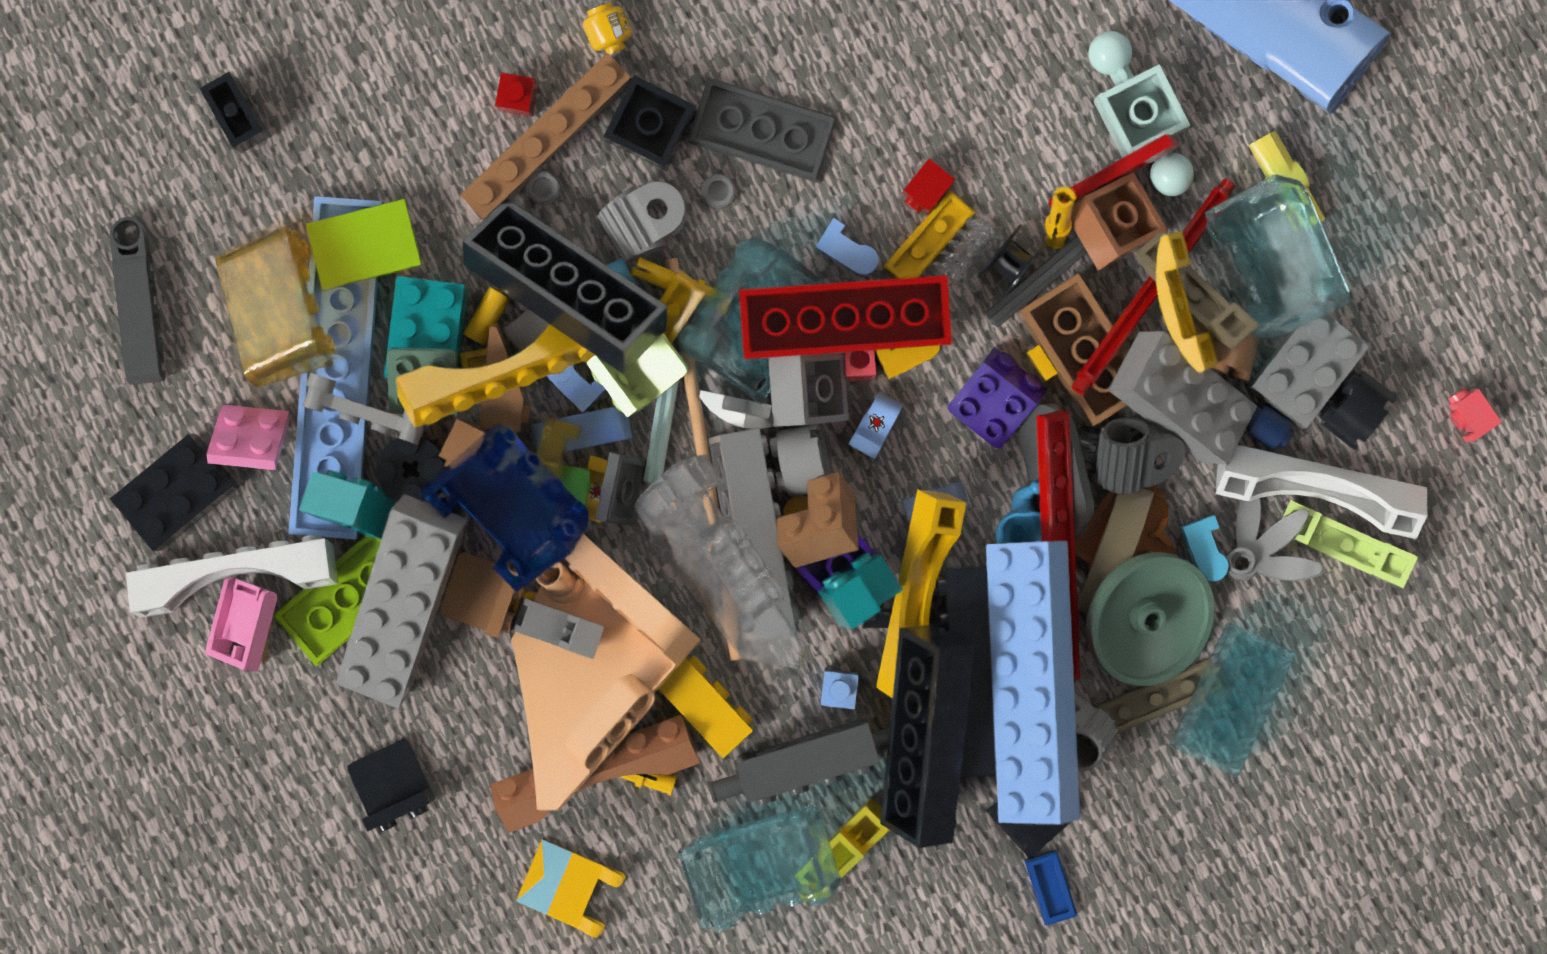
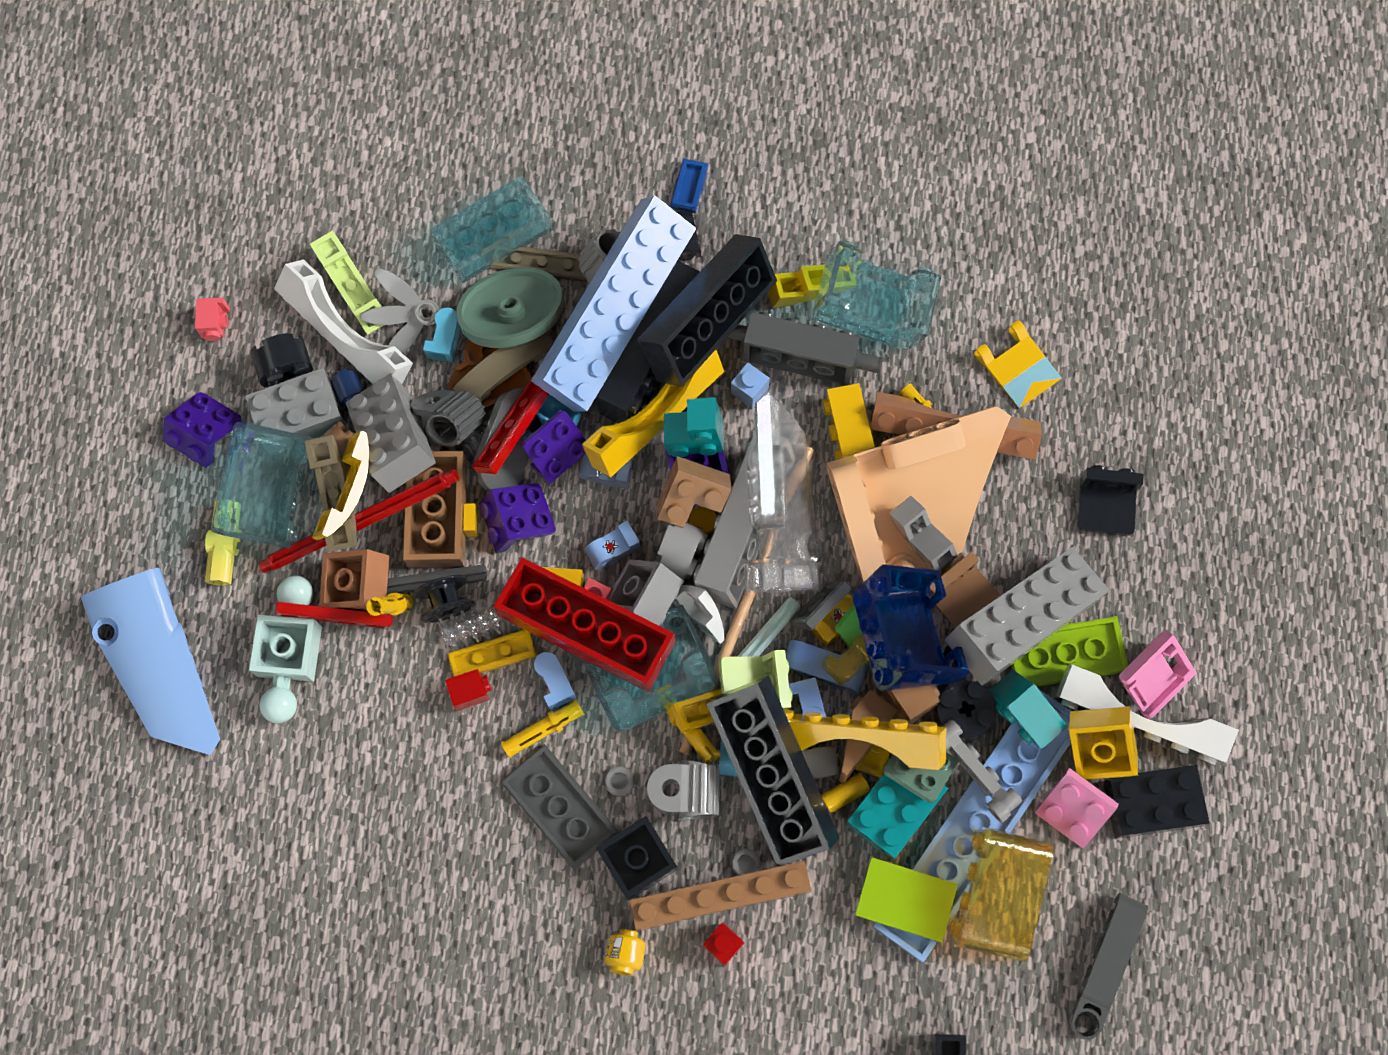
camera: 140 degrees left, 15 degrees down
none -> dark purple bracket [162,392,241,468]
none -> yellow pin [501,699,585,758]
none -> dark purple bracket [522,410,586,484]
none -> yellow brick [1069,706,1138,780]

